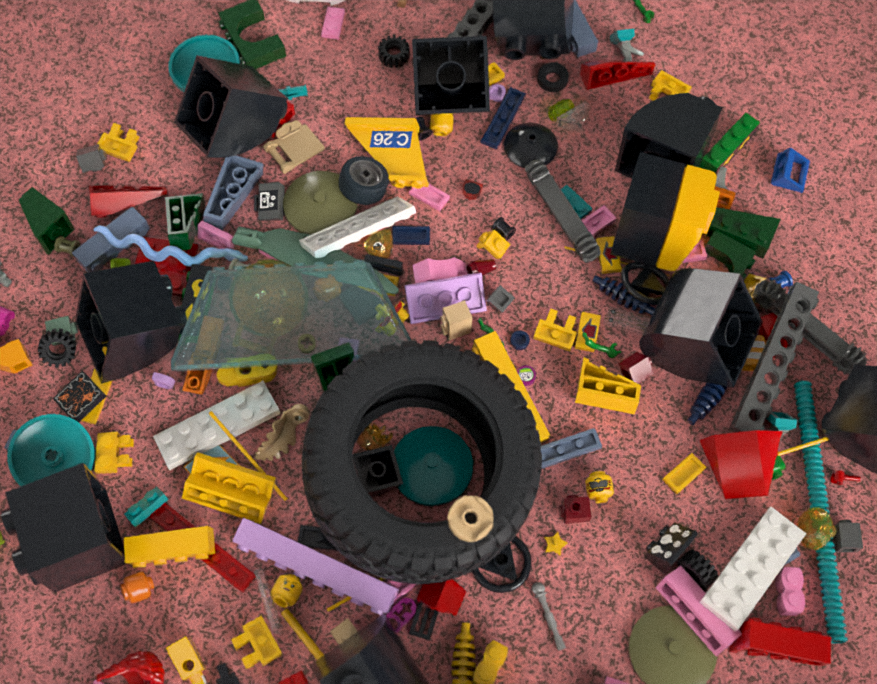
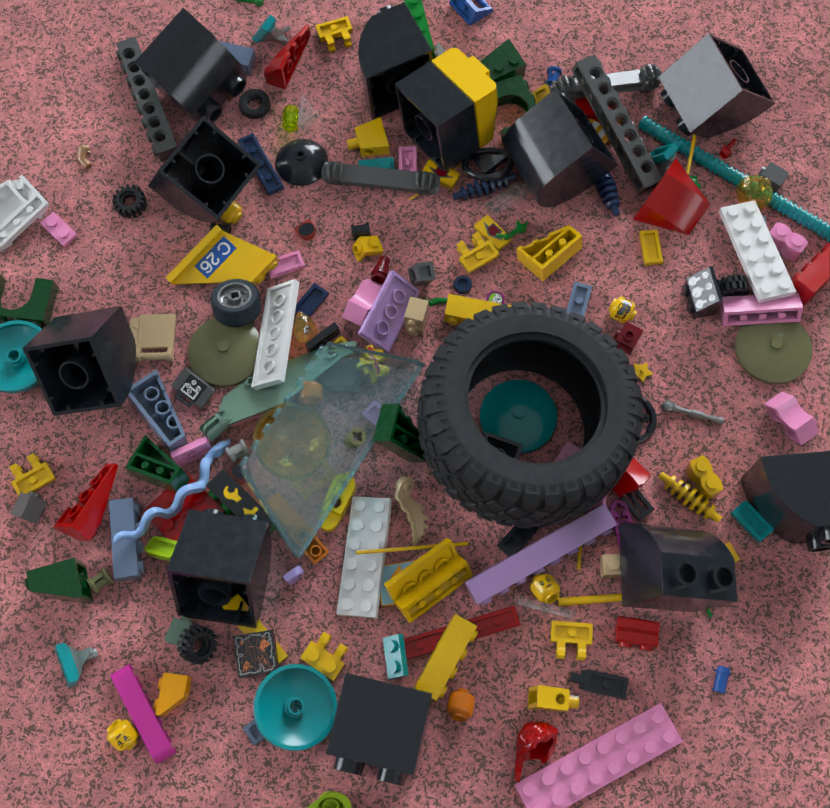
camera: 50 degrees left, 5 degrees up
teal pin [279,84,308,100] -> none
tan tile [447,496,493,542] -> none
brick [618,352,654,383] -> none
none -> yellow torso [346,117,390,157]

